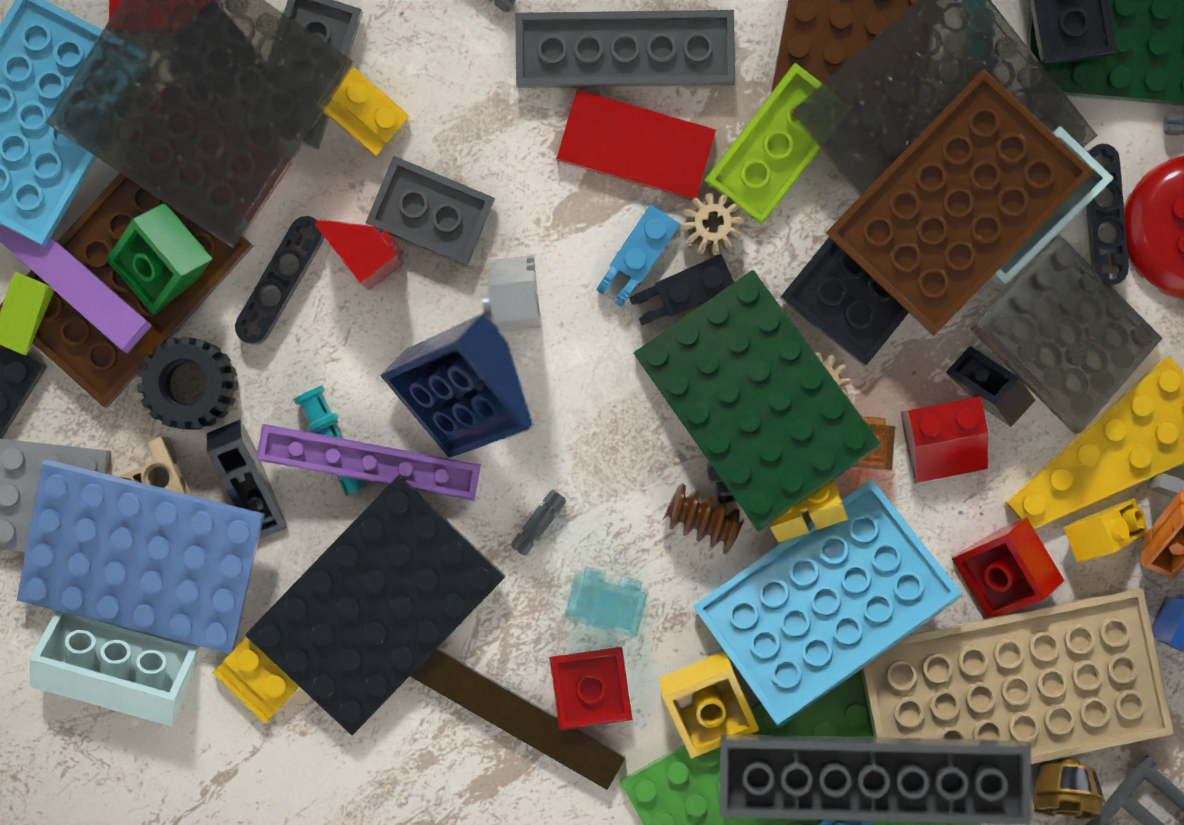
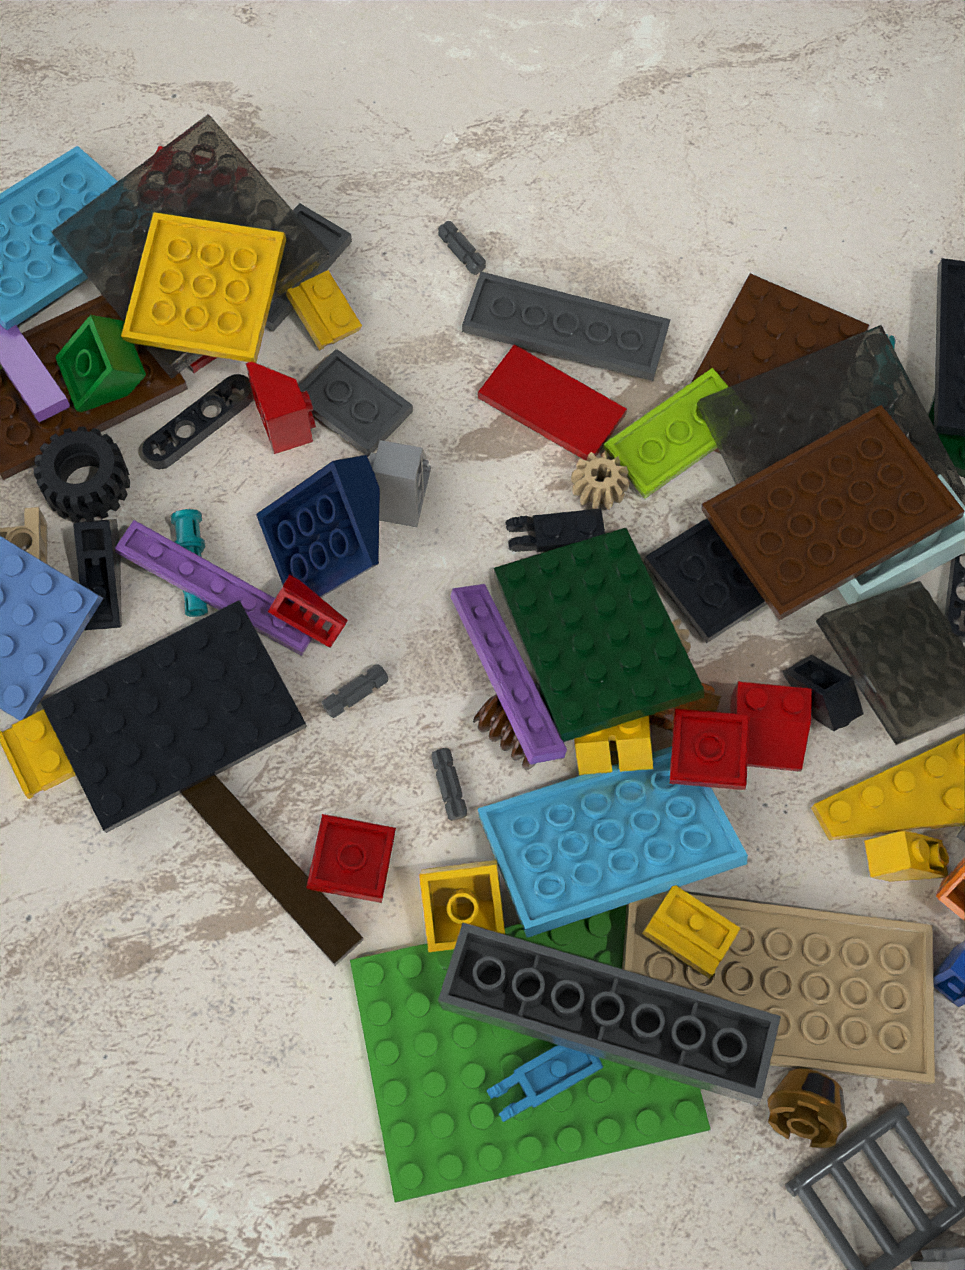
camera: 15 degrees right, 20 degrees down
clear light blue brick [564,565,649,637] -> none
dark azure hinge [596,204,681,307] -> none
red slope [951,517,1065,619] -> none
none -> yellow plate [121,212,286,363]
none -> red slope [268,574,348,648]
none -> dark grey axle [431,748,467,821]
none -> medium lavender tile [450,584,567,764]
none -> yellow plate [642,885,741,978]
none -> red tile [669,709,750,790]

